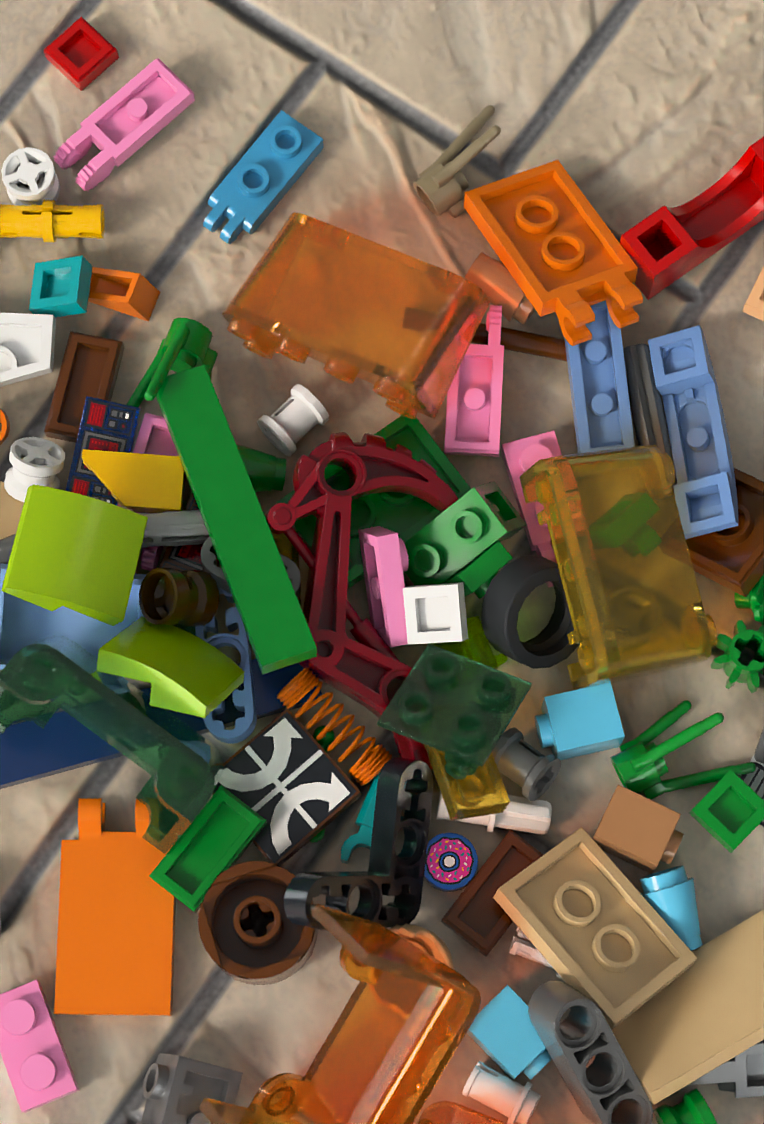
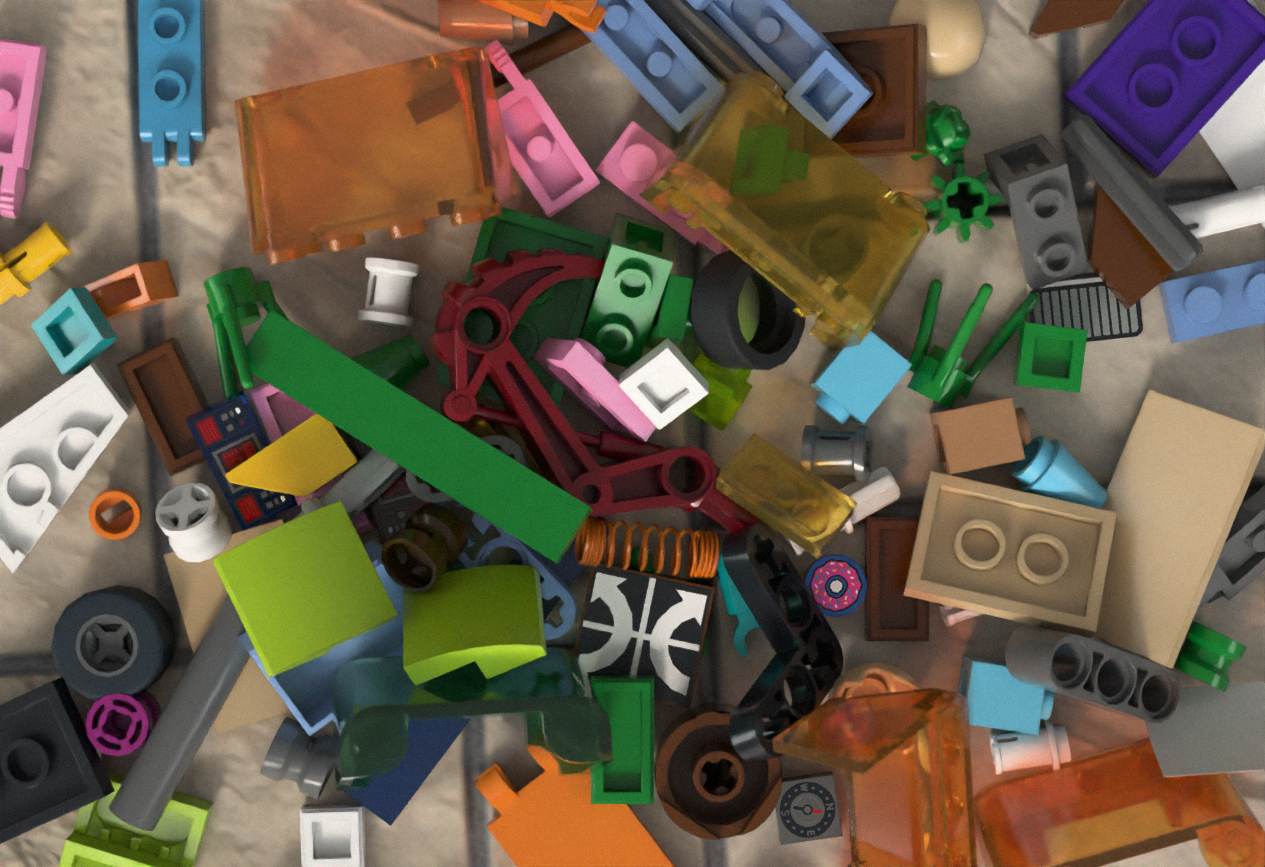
camera: 40 degrees left, 15 degrees up
clear green hinge [377,644,532,780] -> none
none -> dark grey tile [775,771,843,845]

